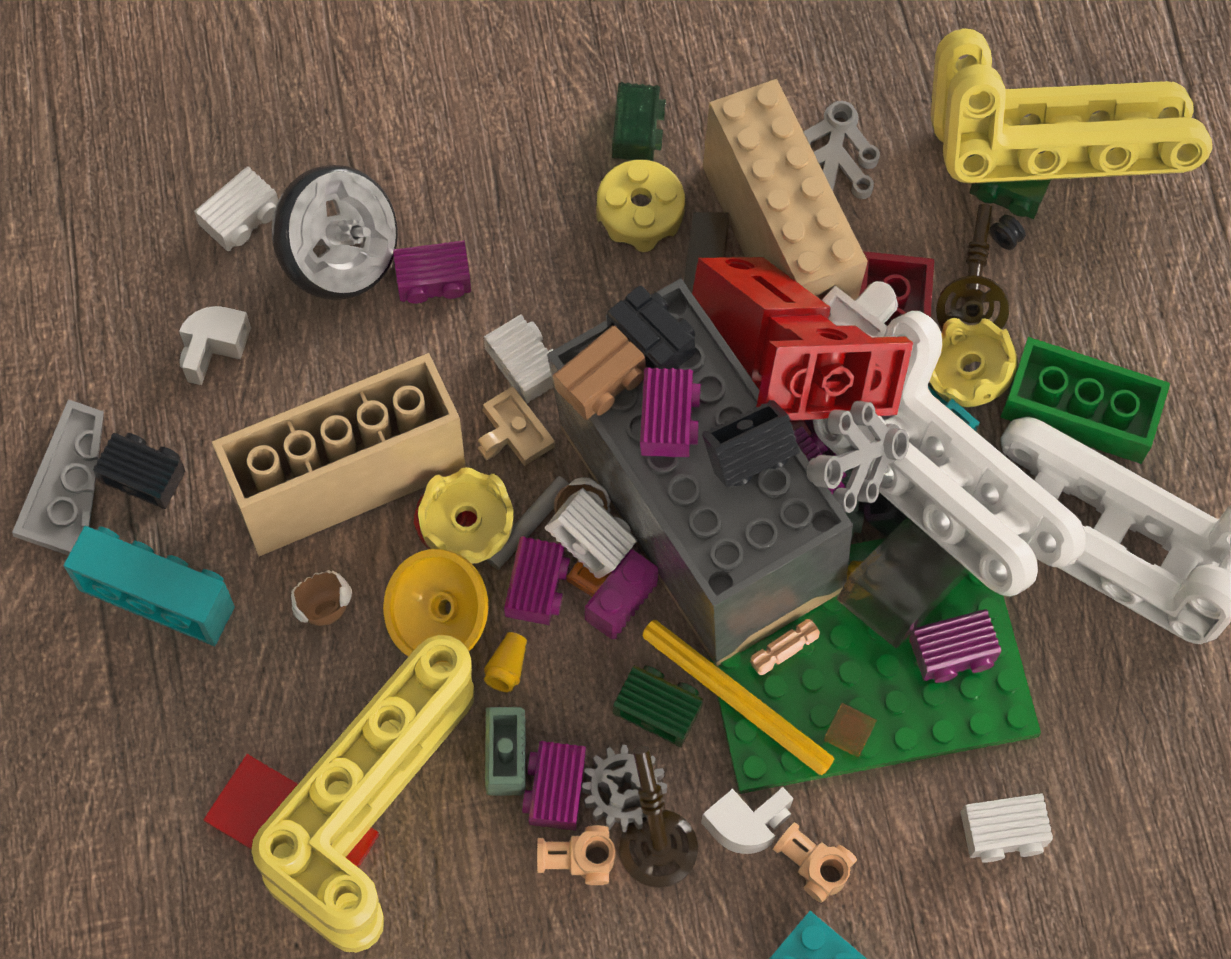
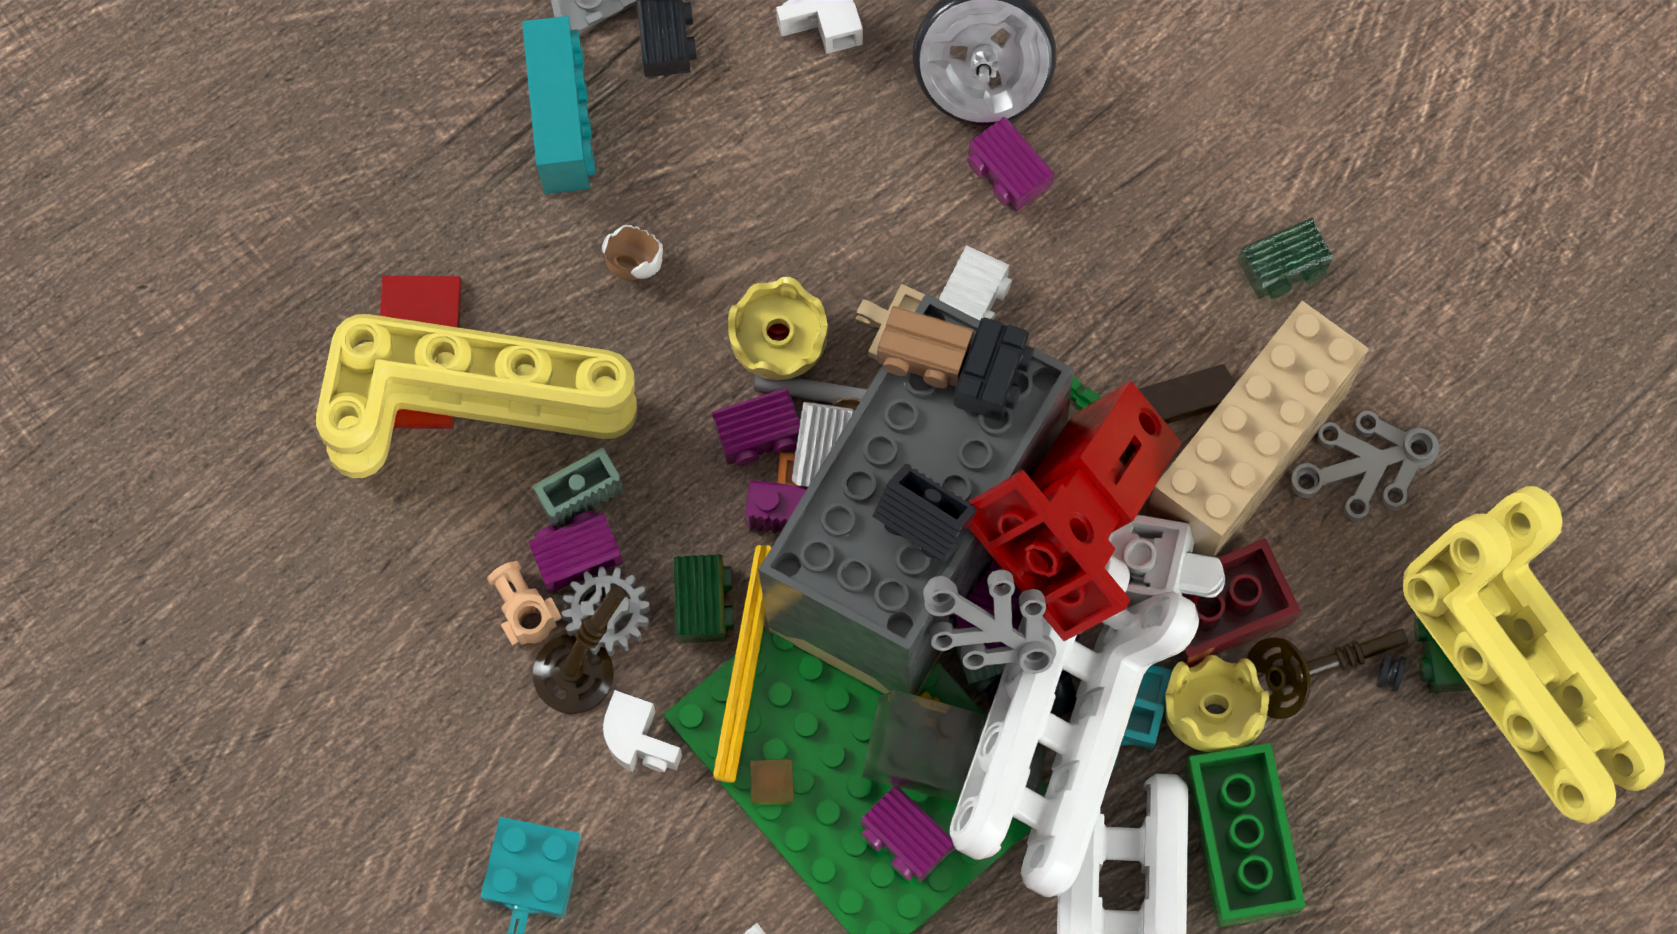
camera: 65 degrees right, 5 degrees up
tan brick [212,353,466,557] -> none
yellow dish [383,549,488,664] -> none
yellow cone [484,632,527,692] -> none
light yellow plate [596,160,685,252] -> none
magenta brick [640,367,701,457] -> none
light nougat axle [750,619,820,675] -> none
light nougat connector [773,822,857,903] -> none

